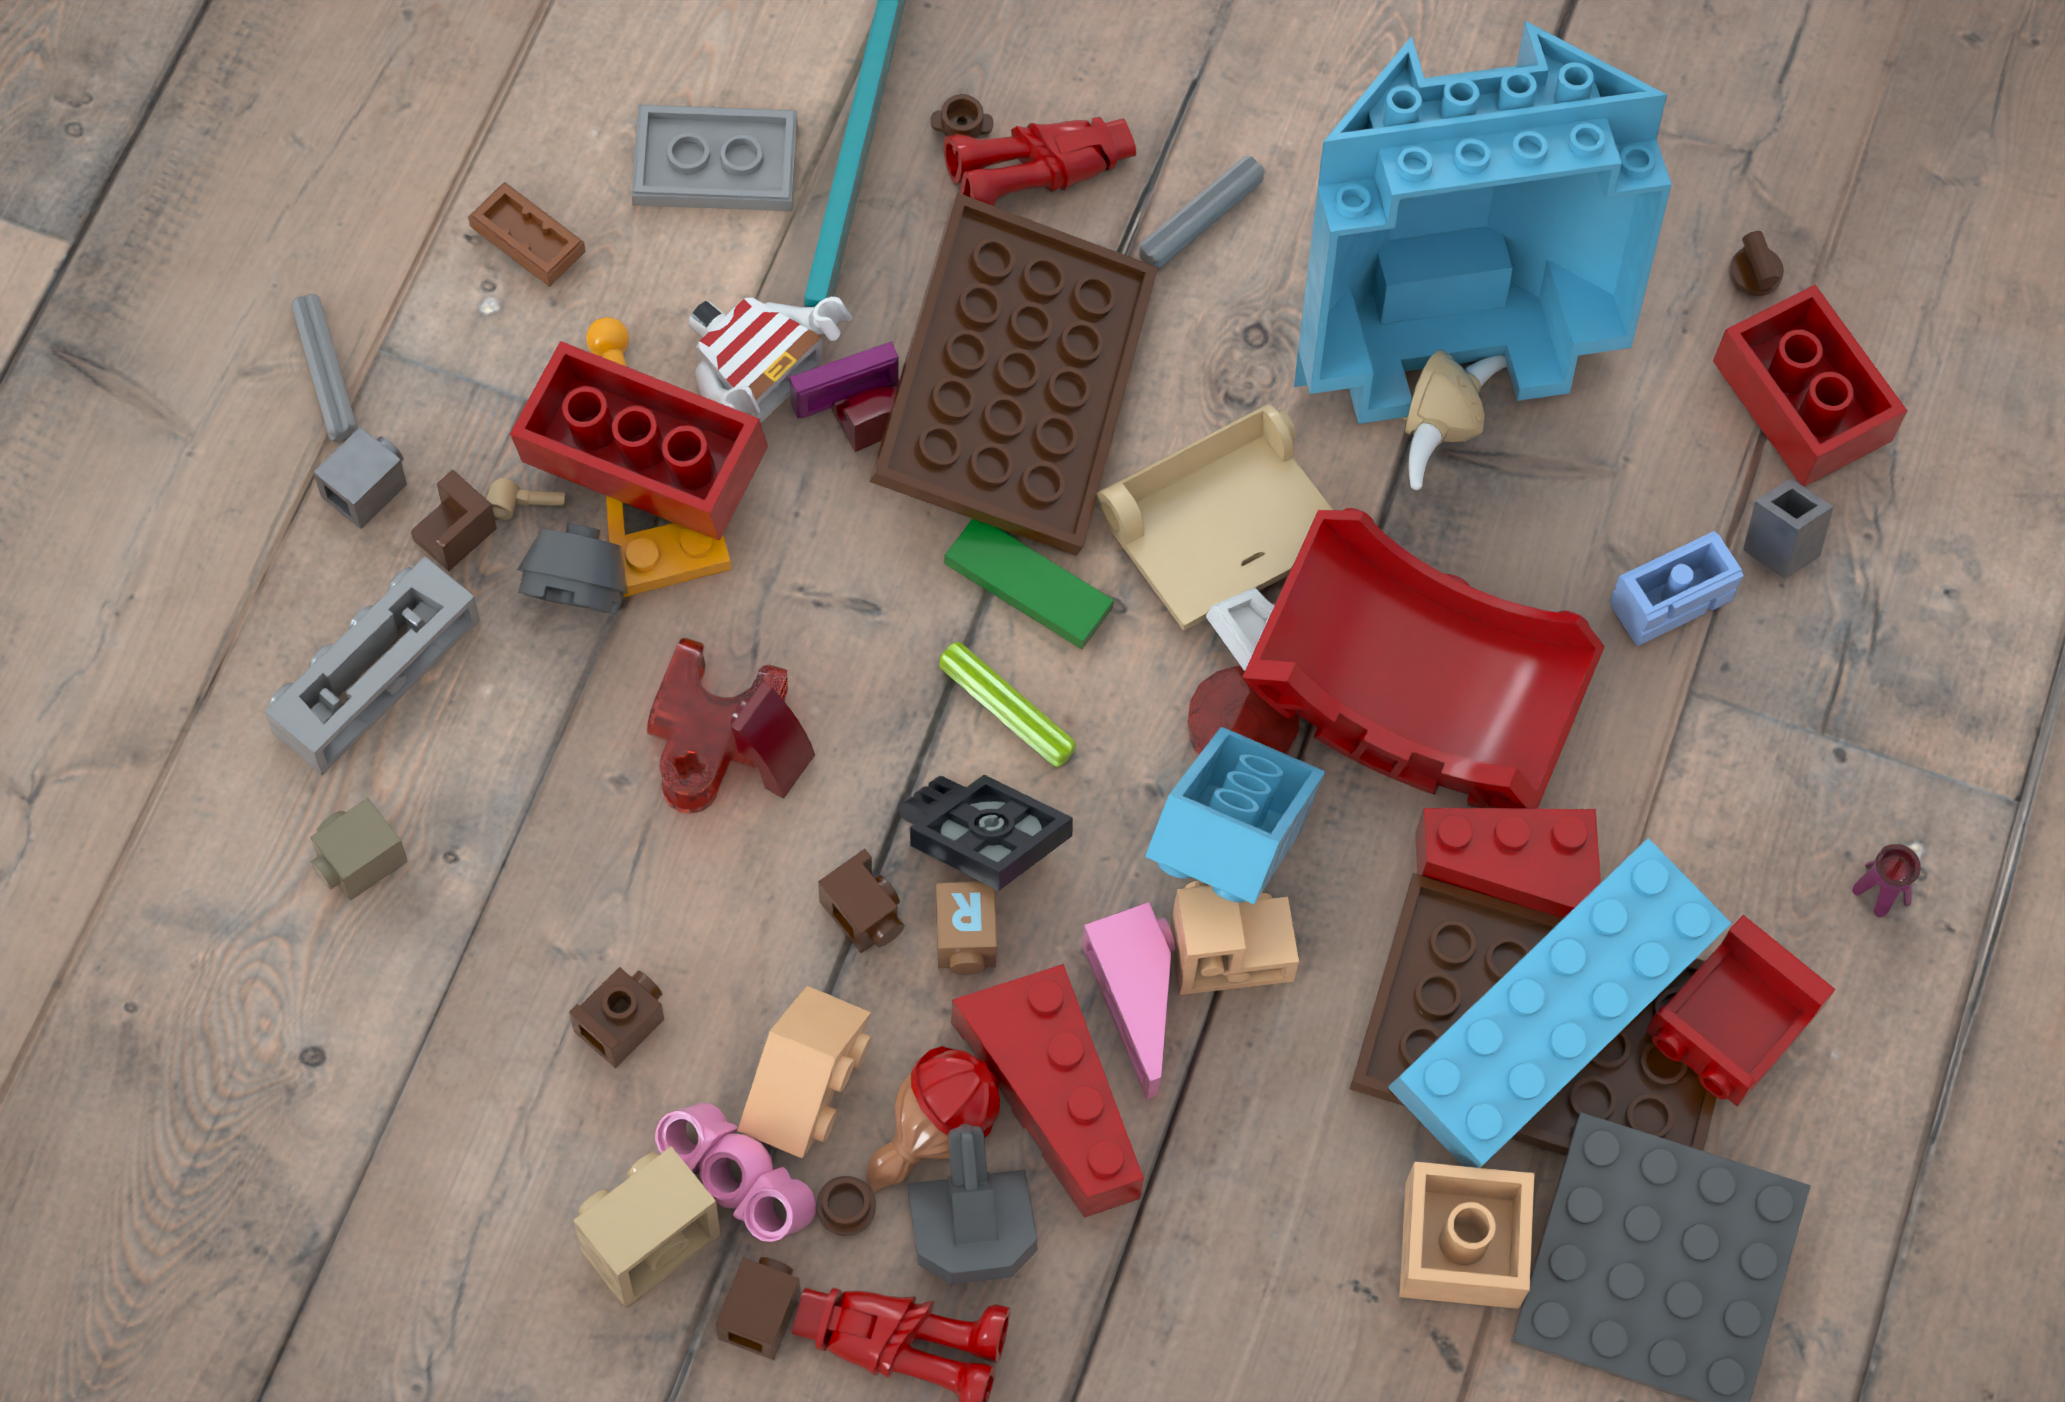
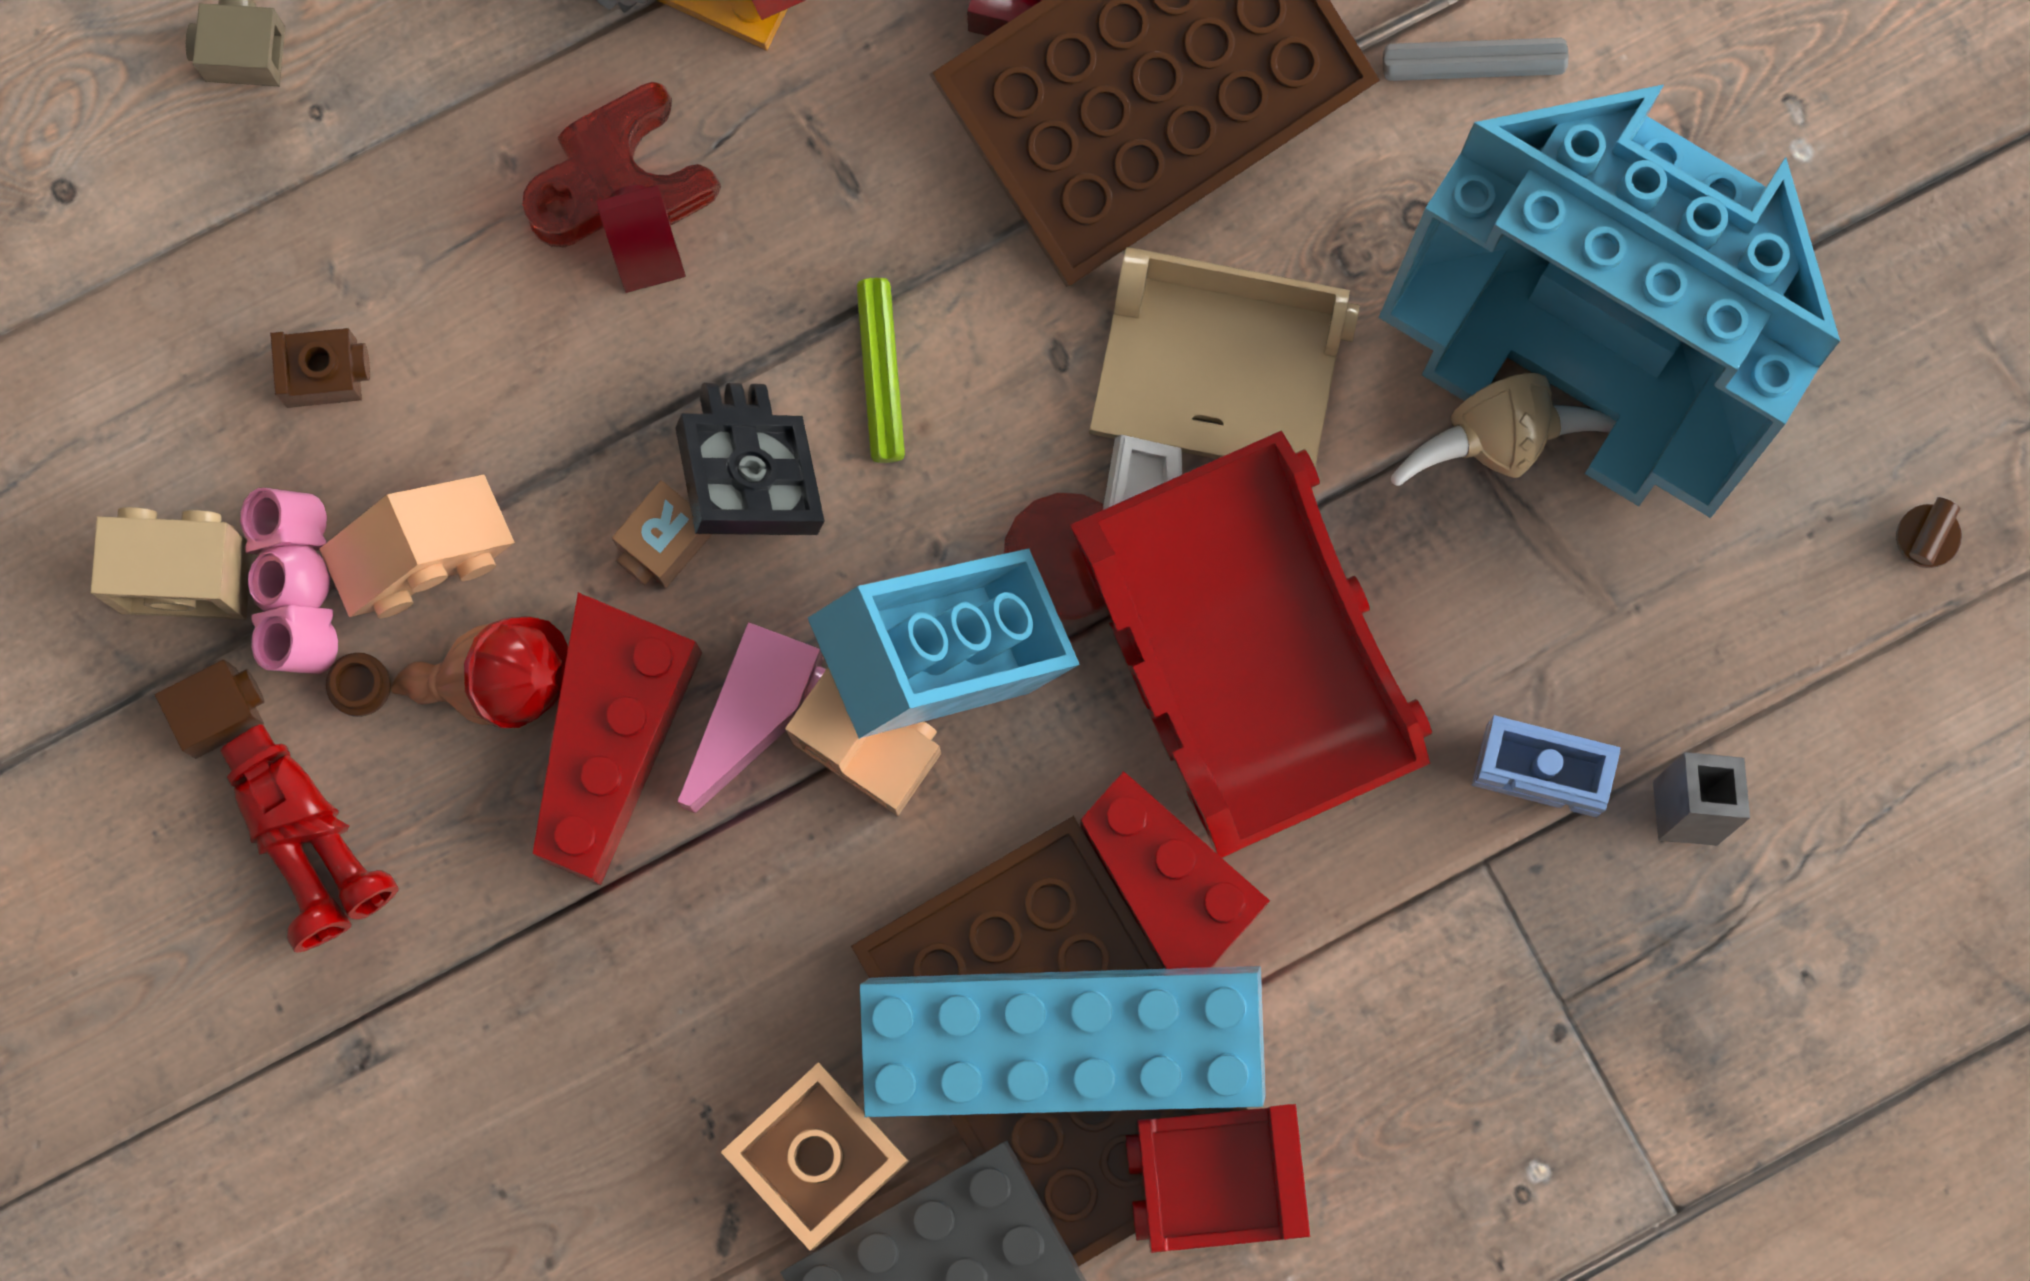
camera: 50 degrees right, 15 degrees up
reddish brown brick [818,849,905,953] -> none
dark grey piece [907,1124,1038,1285] -> none
green tile [944,519,1114,649] -> none
red brick [1713,284,1908,487] -> none
piece [1852,844,1921,918] -> none

